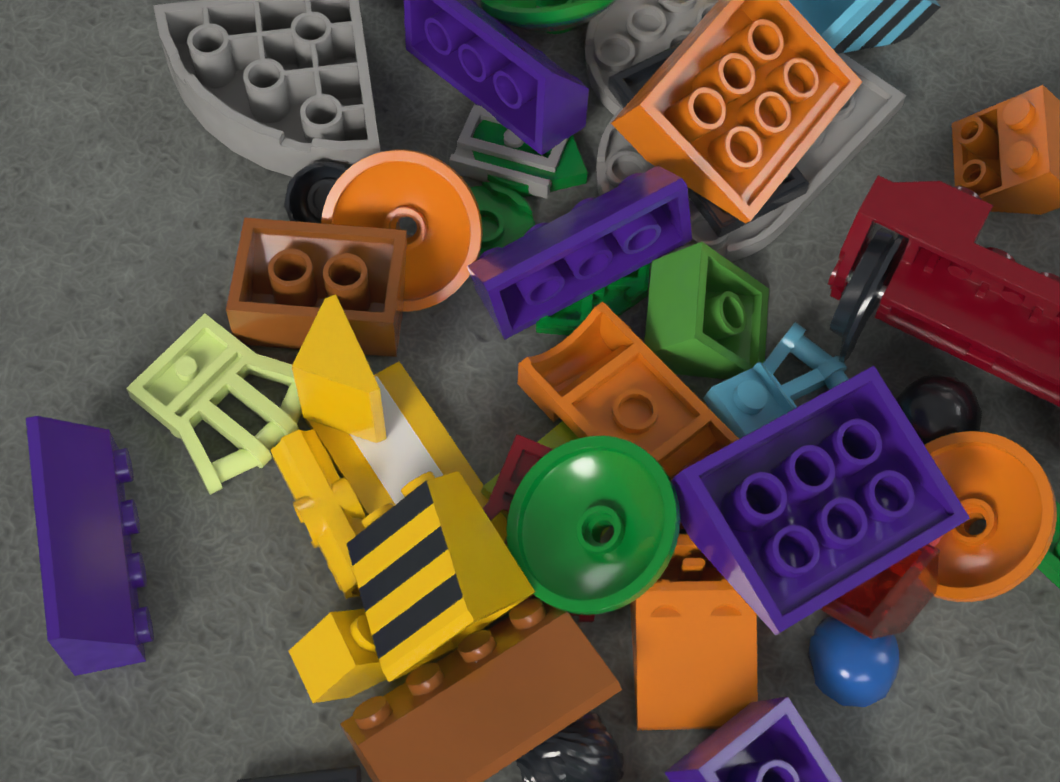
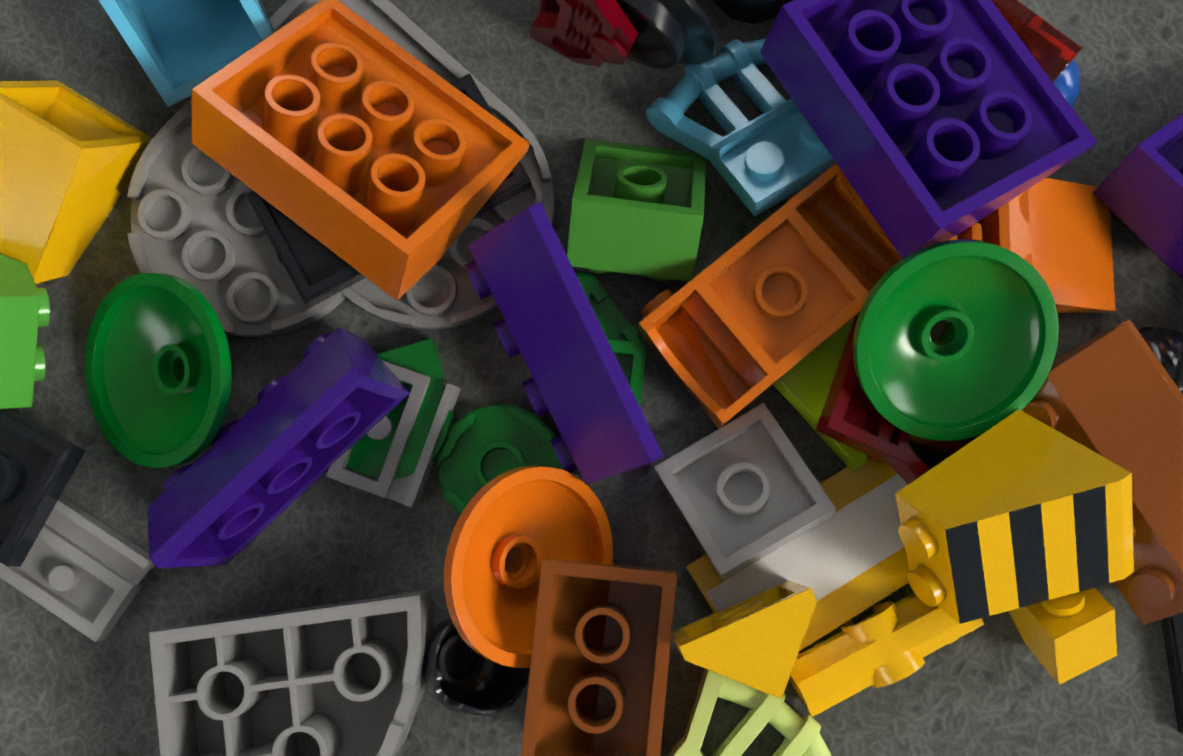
camera: 85 degrees left, 20 degrees up
none -> light grey plate [654,403,835,582]

